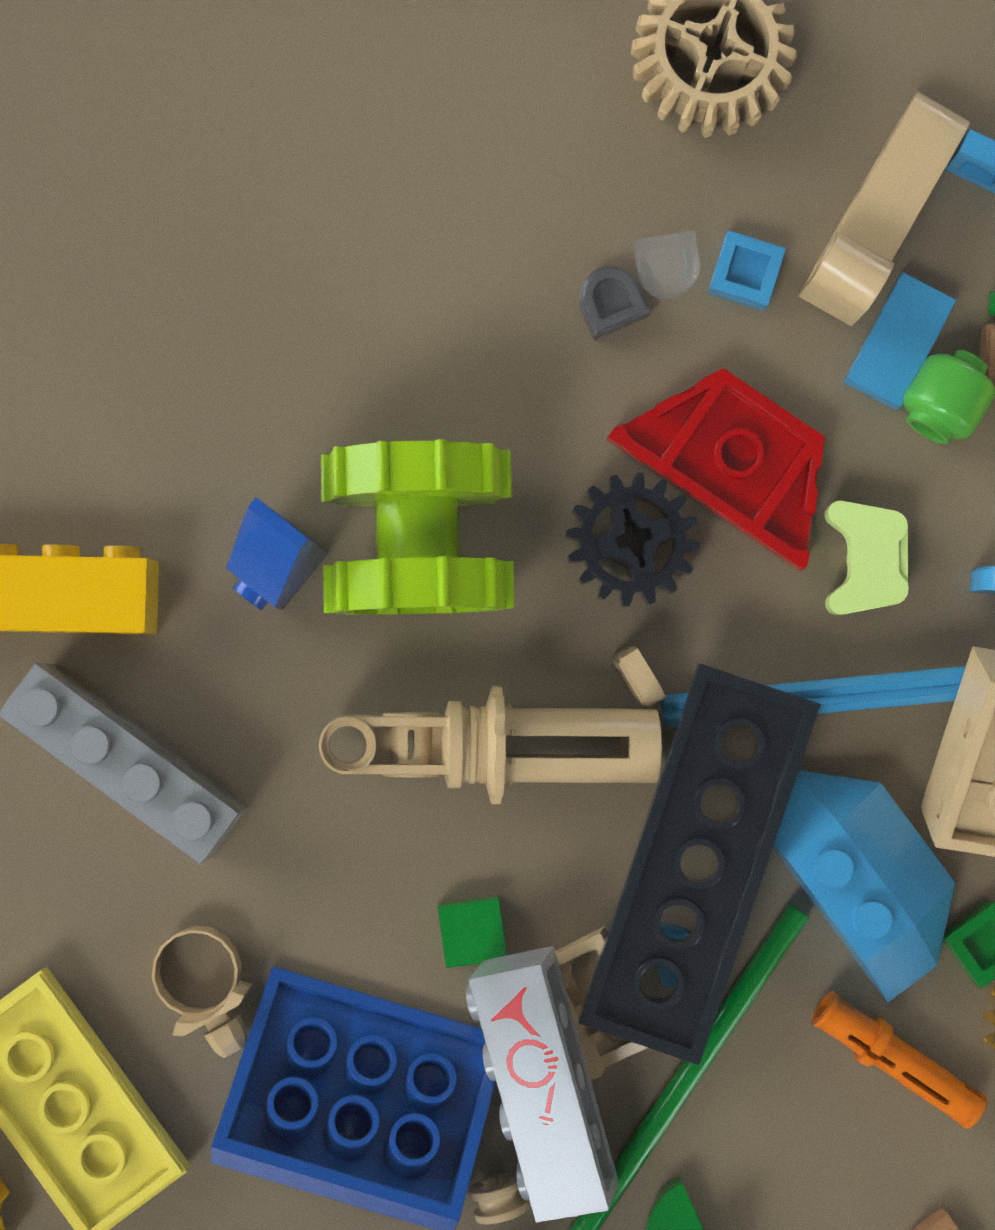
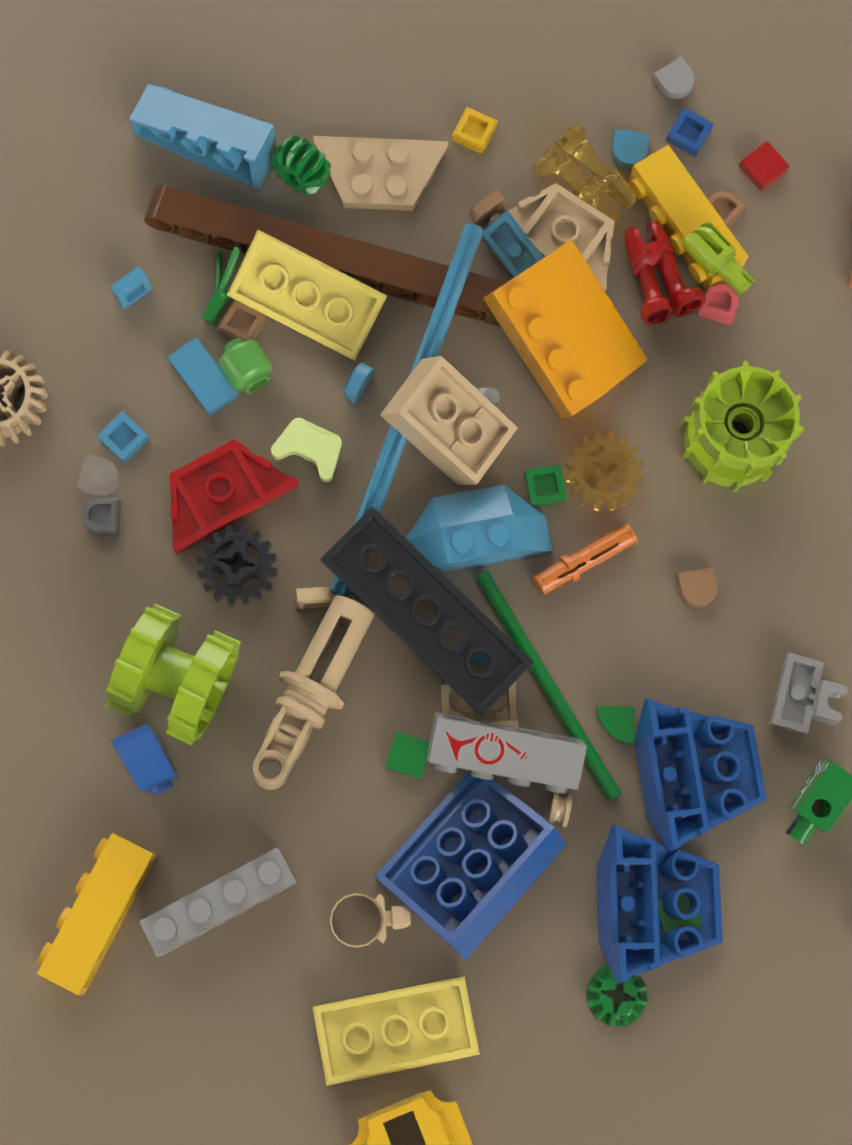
camera: 70 degrees left, 10 degrees down
tan beam [798,91,971,326] -> none

